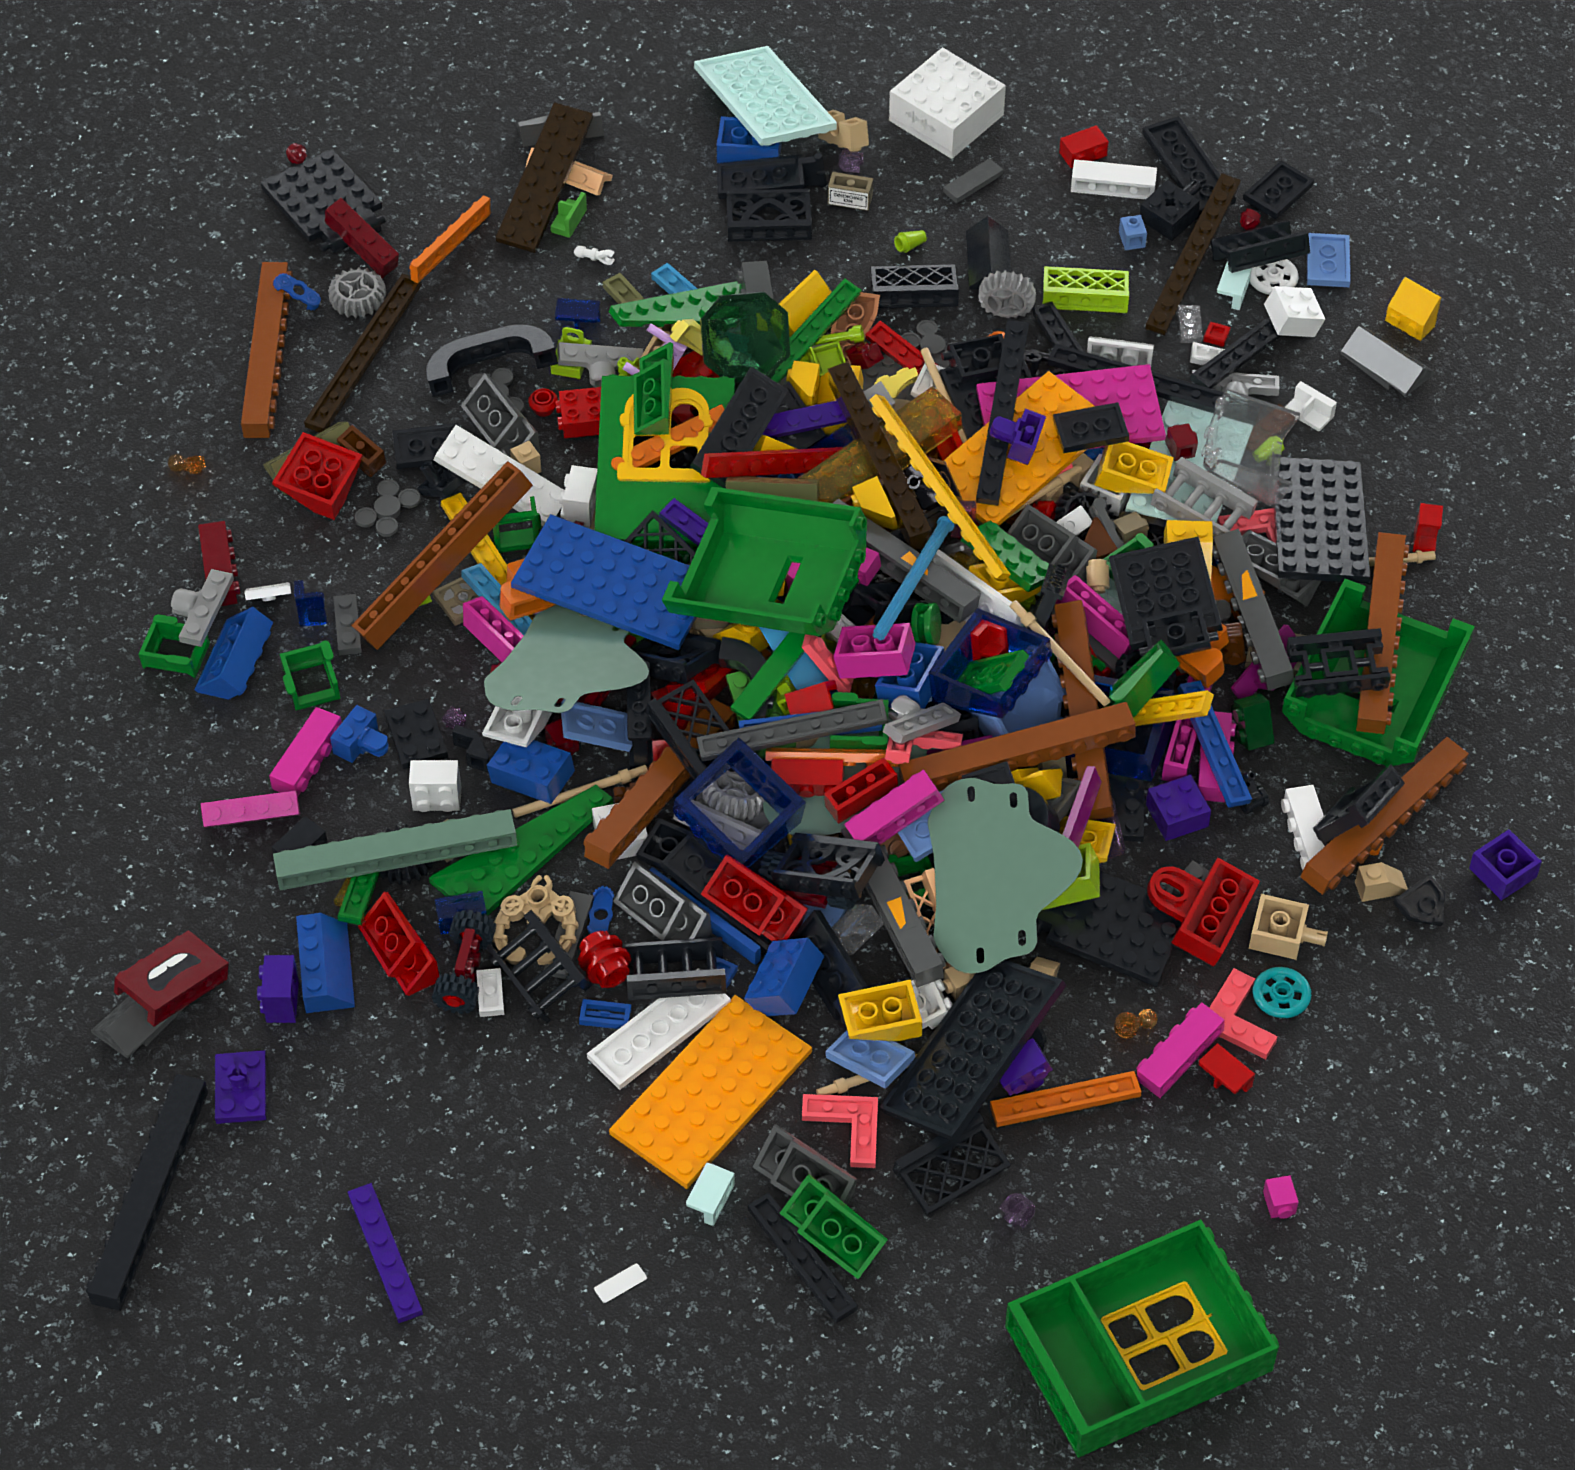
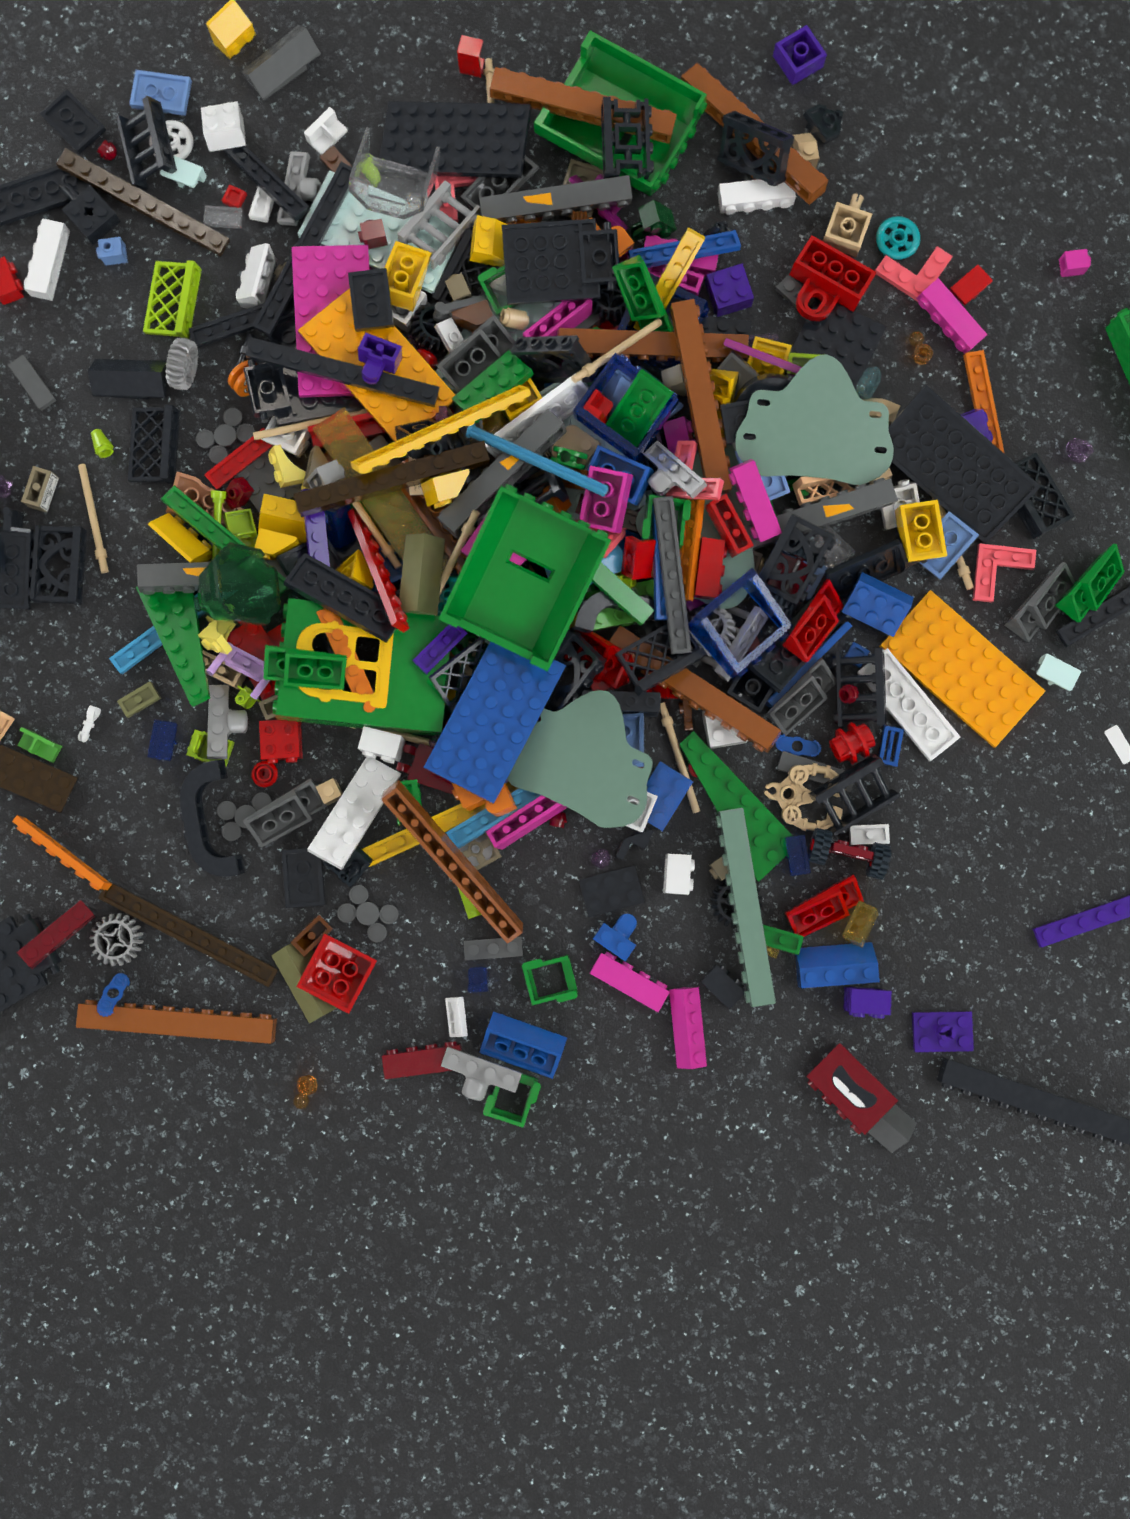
camera: 85 degrees left, 30 degrees up
none -> tan bar [78,464,109,573]
none -> dark red plate [839,684,859,704]
none -> clear yellow brick [842,901,879,948]
none -> clear light blue plate [855,367,881,399]

